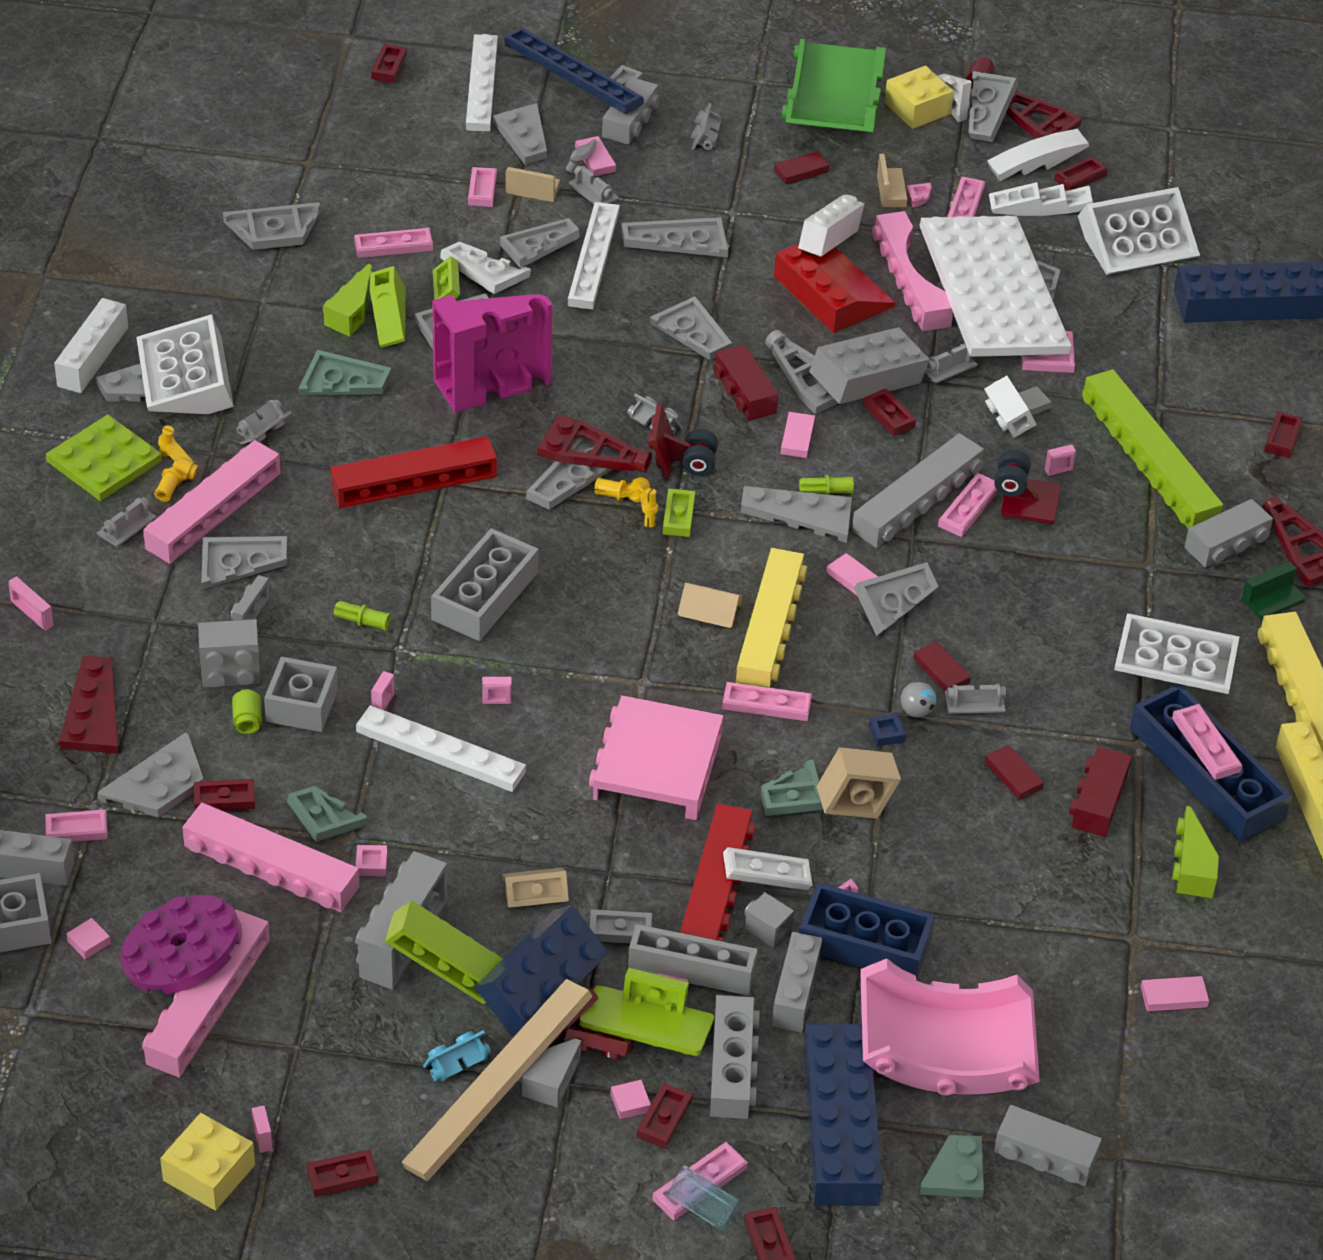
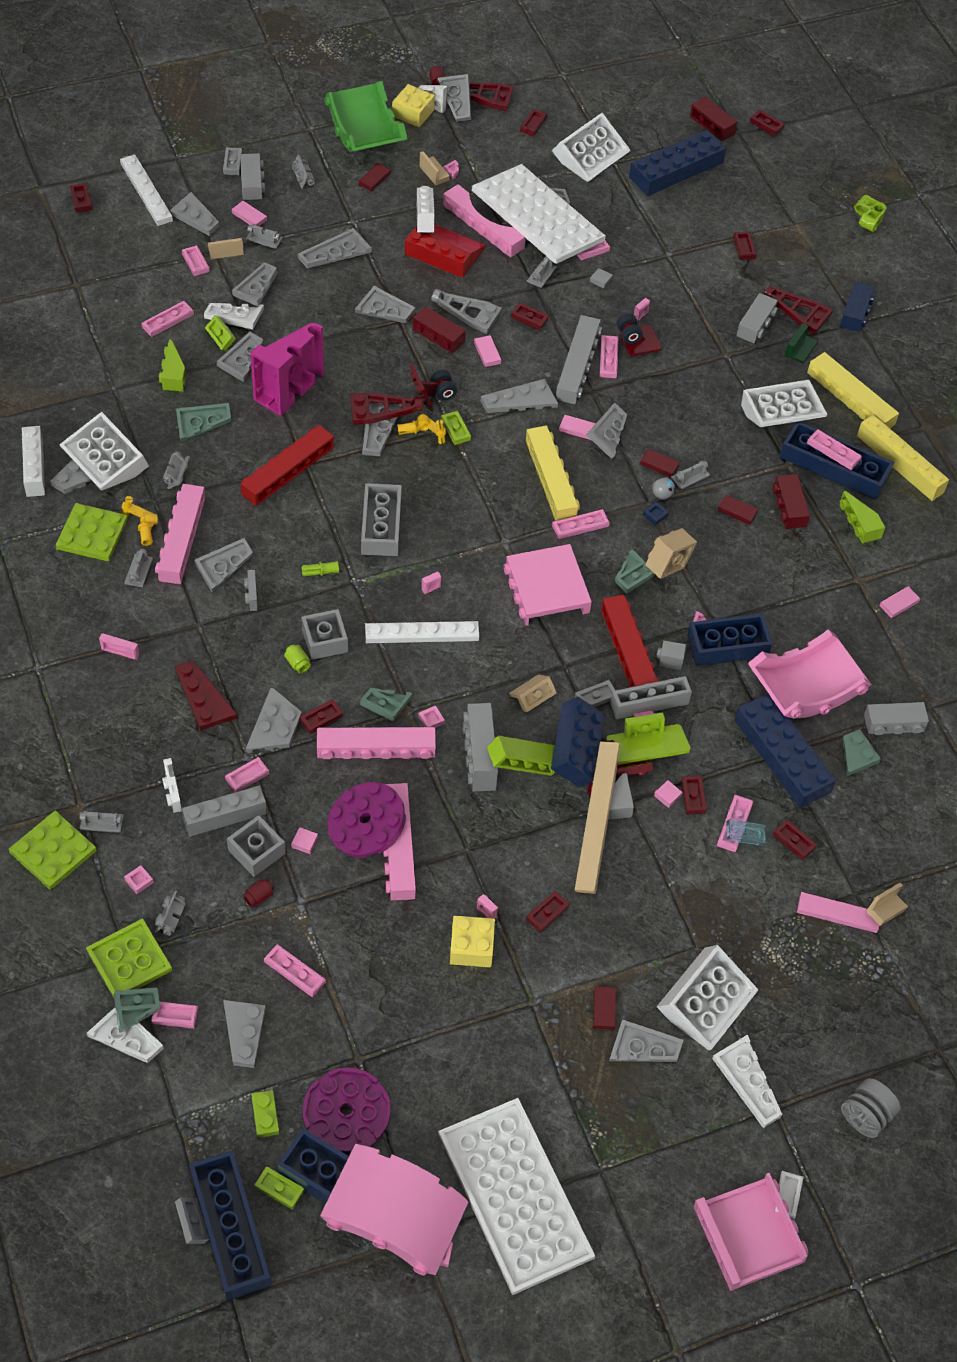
camera: 30 degrees left, 10 degrees up
light grey brick [198,619,261,688] -> none
light grey wing [223,202,320,250] -> none
lime slope [370,266,406,348] -> none
bright pink tile [371,671,394,710] -> none
medium azure hinge [423,1030,491,1081] -> none
dark blue tile [504,27,644,115] -> none
light grey bar [566,139,597,173] -> none
white plate [568,202,620,309] -> none
light grey hinge [627,393,683,435] -> none
tan panel [678,583,743,628] -> none
light grey brick [710,995,759,1119] -> none
white tile [723,847,812,890] -> none
light grey brick [771,932,822,1033] -> none
lime axle [799,475,854,495] -> none
light grey brick [809,327,929,404] -> none
bright pink tile [947,177,986,217] -> none
white brick [984,376,1036,438] -> none
white slope [987,129,1089,181] -> none
white slope [989,182,1093,216] -> none
lime brick [1082,369,1223,529] -> none

